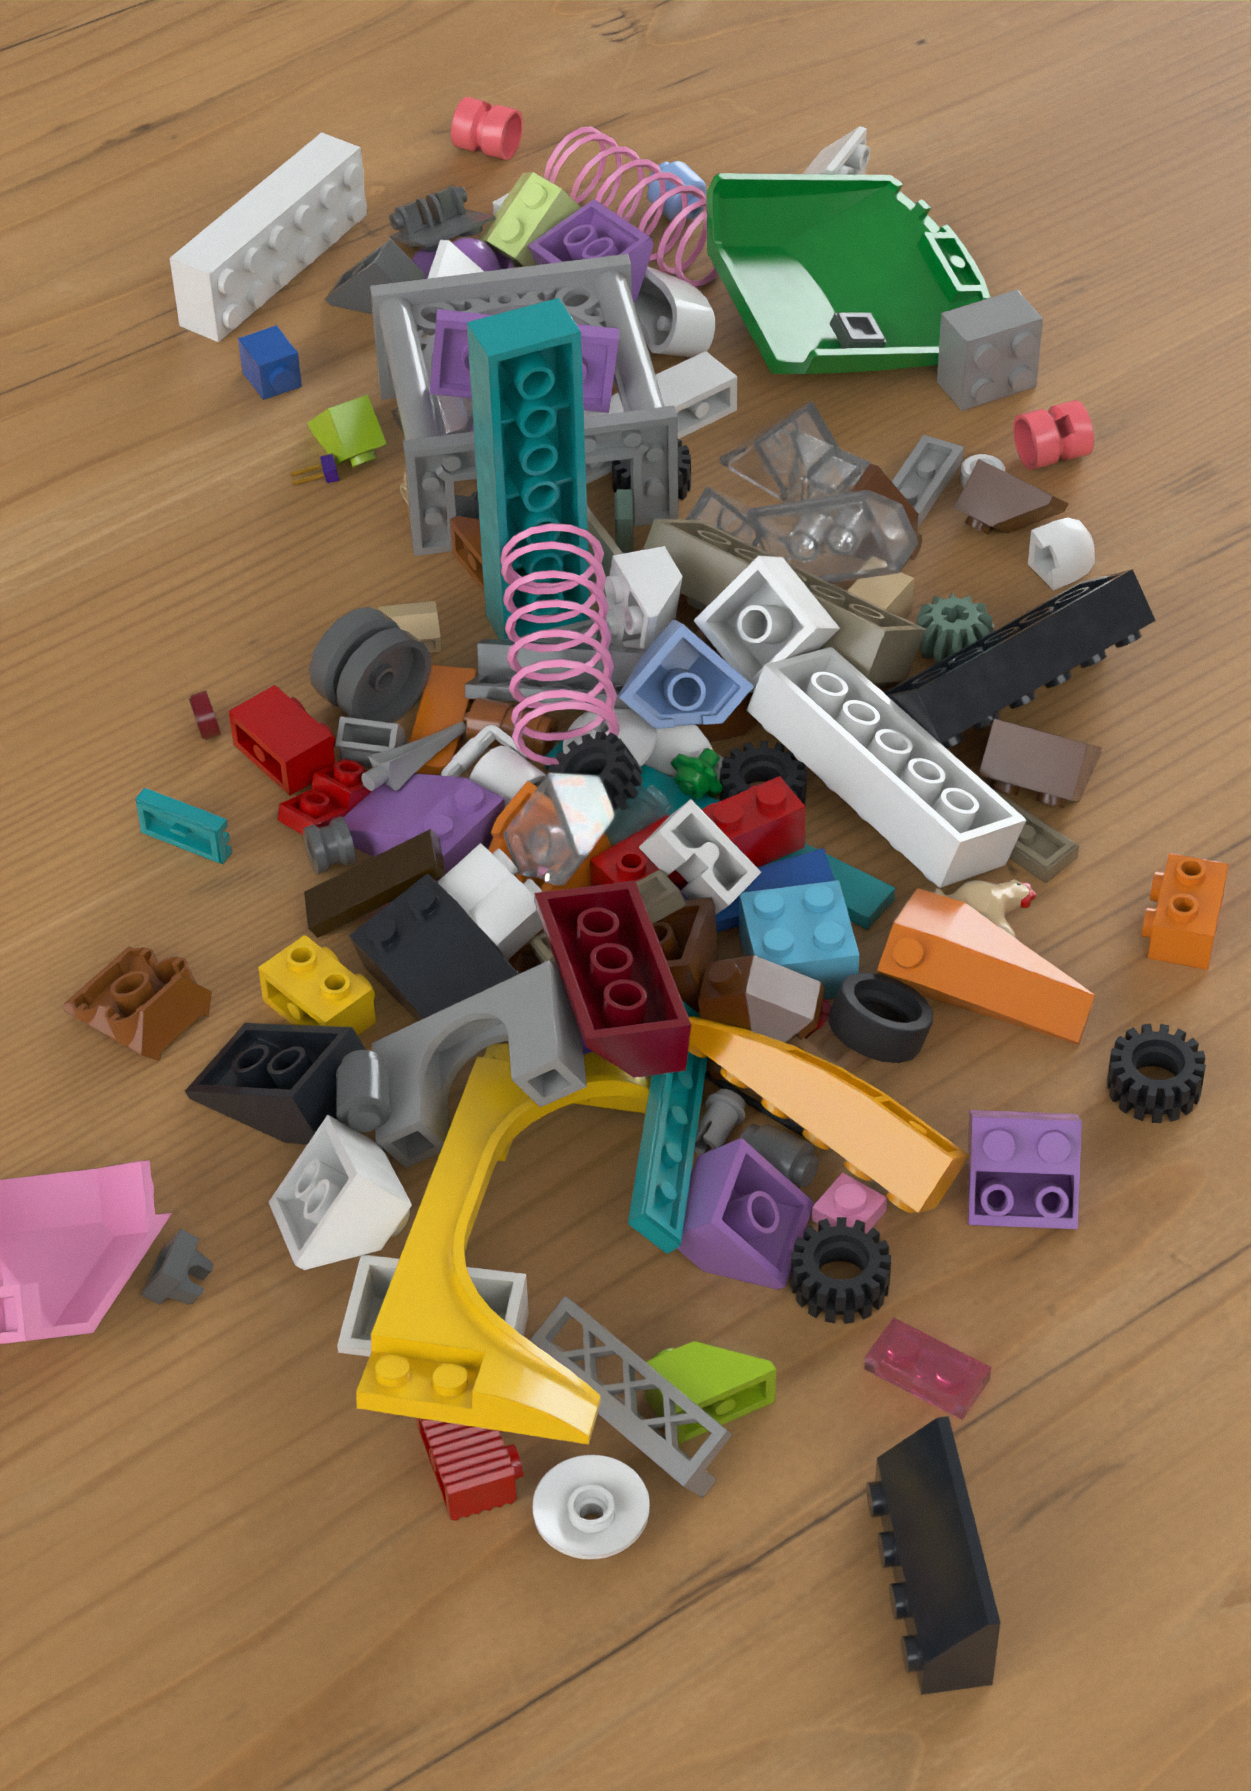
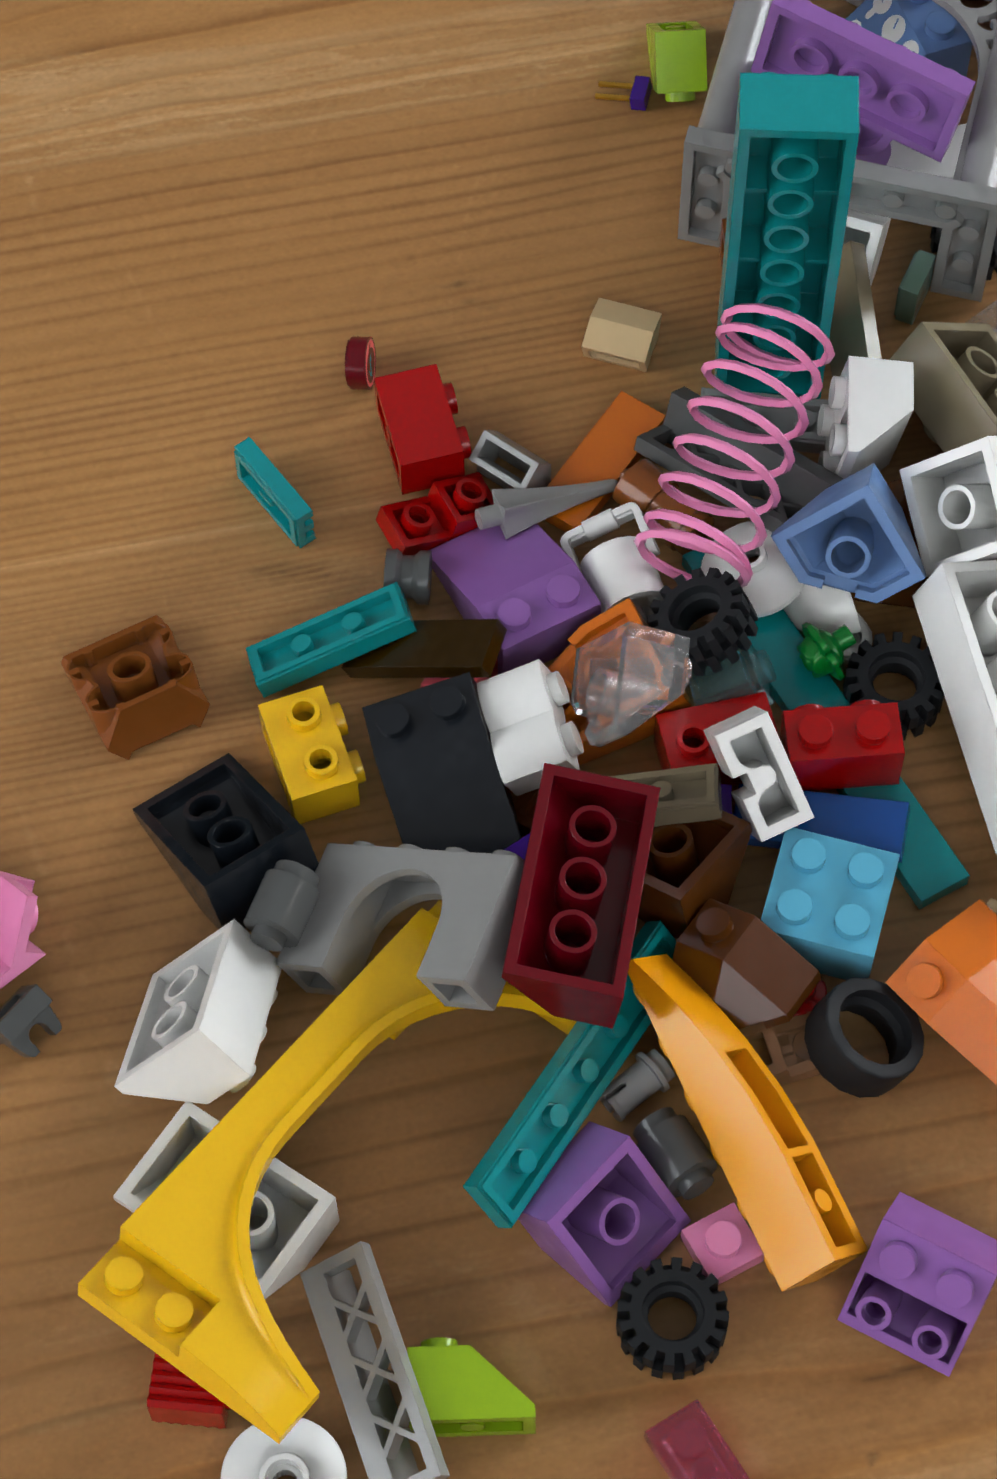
camera: 25 degrees right, 15 degrees up
dark grey wheel [309,607,432,723] -> none
none -> teal tile [246,582,417,698]

